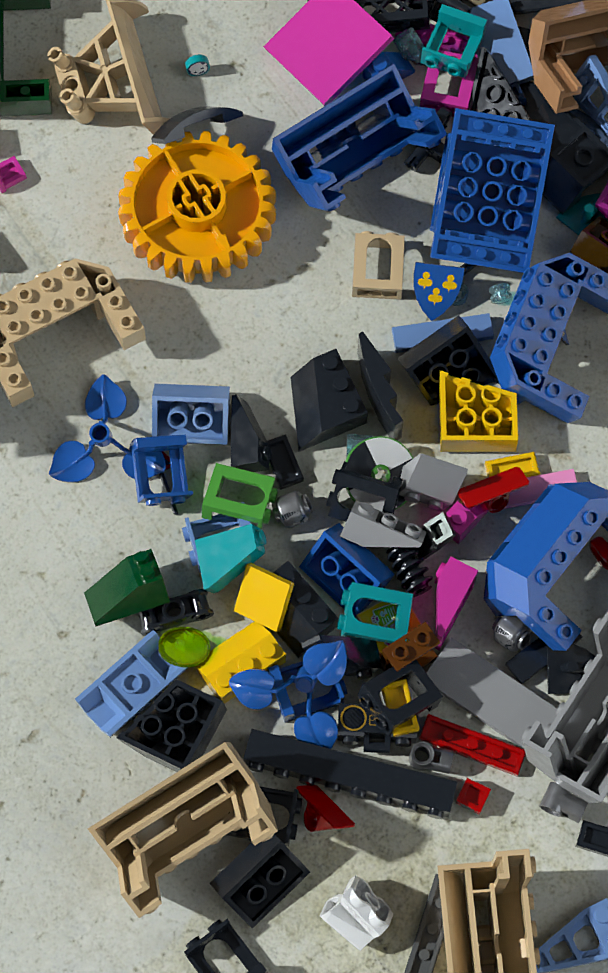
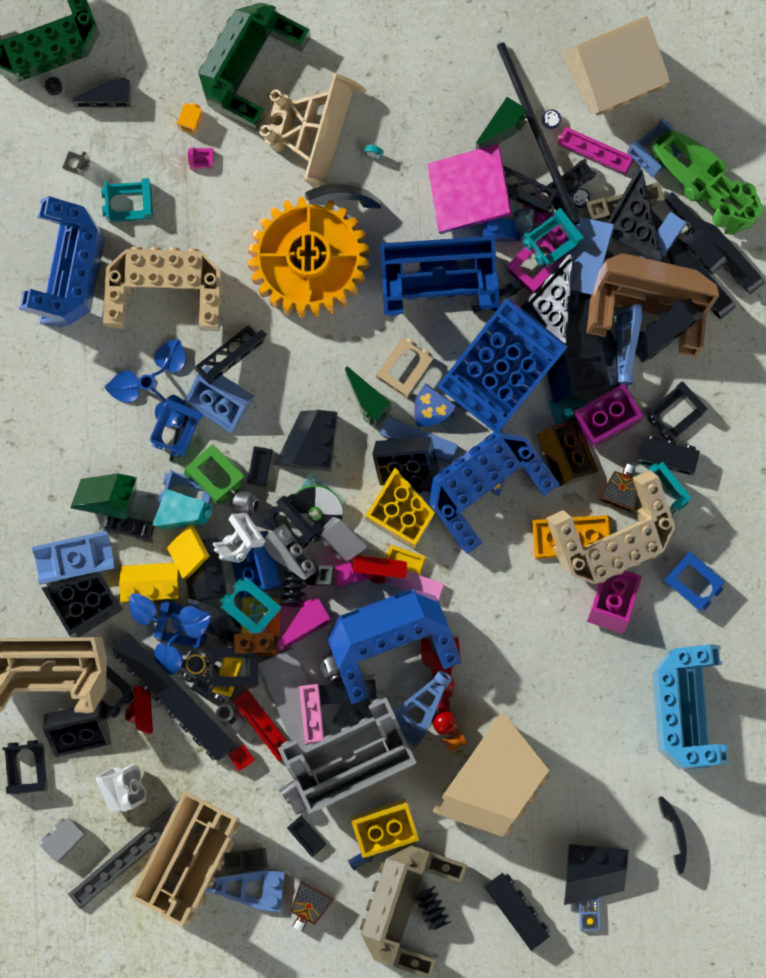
camera: 40 degrees right, 10 degrees up
clear neon green piece [158,626,211,667] -> none
black slope [231,394,272,472] -> none
black slope [357,331,404,441] -> none
clear light blue bush [488,283,512,304] -> none
none -> black fence [194,325,267,385]
none -> white tile [213,513,266,563]
none -> pearl dark grey slope [224,848,268,873]
none -> bright pink tile [299,684,325,745]
none -> dark green slope [345,366,392,427]

